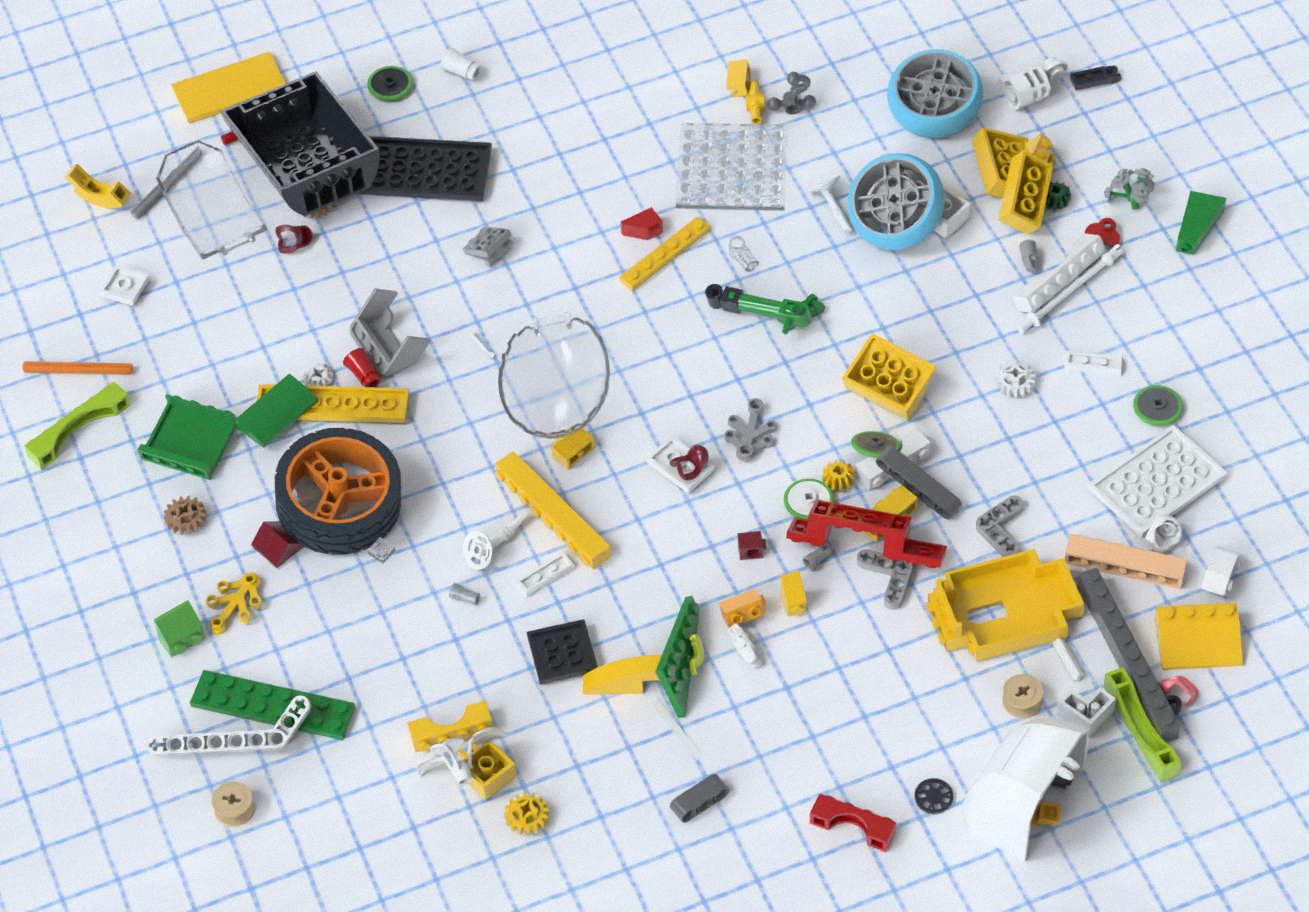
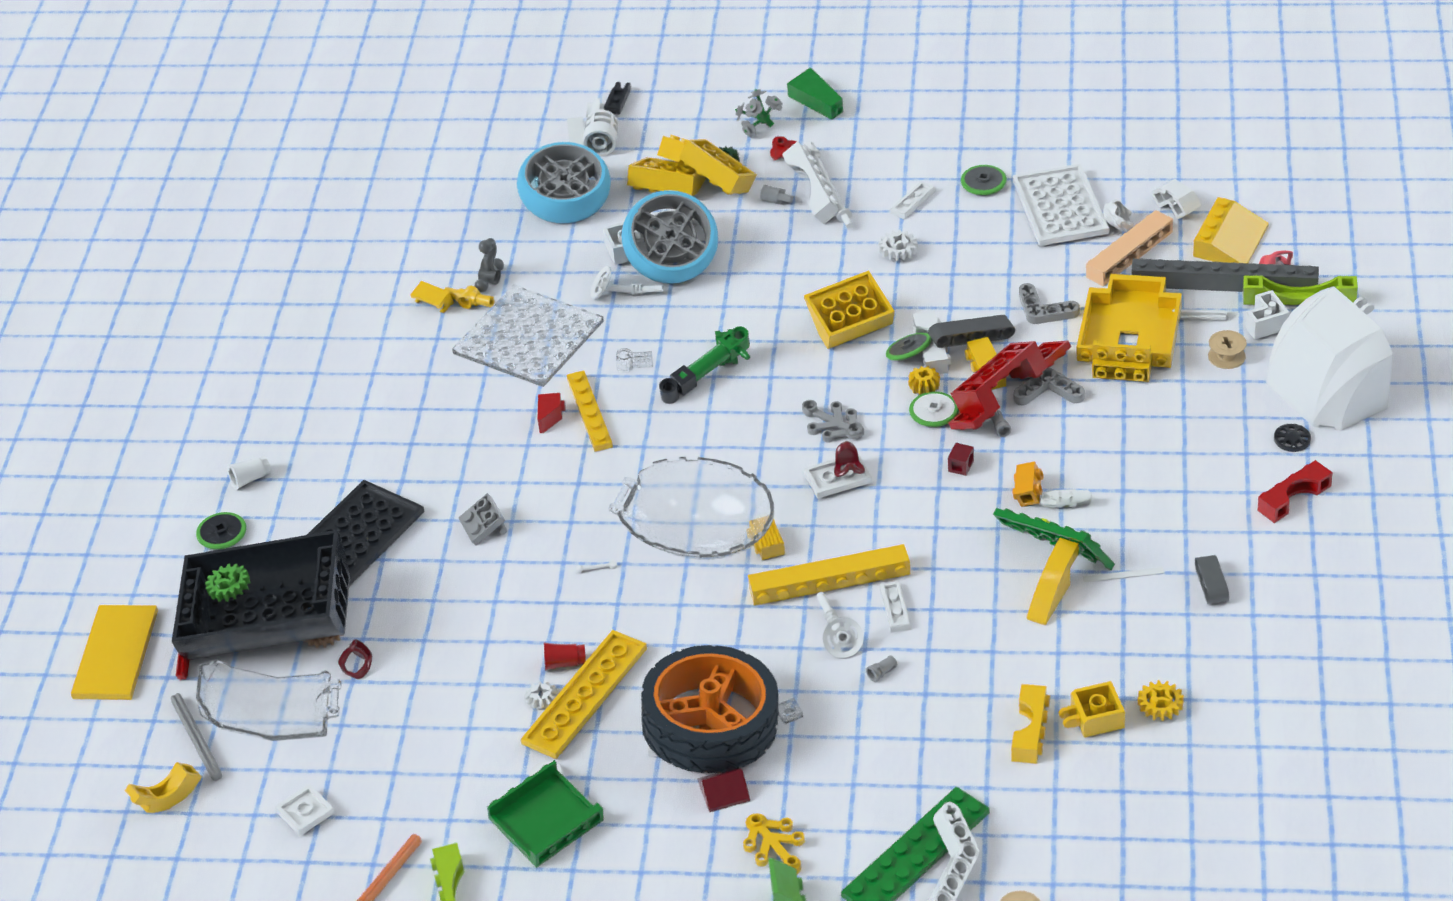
camera: 60 degrees left, 10 degrees down
medium nougat gear [164,496,206,535] -> none
green slope [235,373,318,448] -> none
light grey windscreen [350,288,431,376] -> none
white plant [416,727,507,785] -> none
black plate [526,619,598,685] -> none
yellow slope [780,571,806,617] -> none
none -> bright green gear [205,564,250,602]

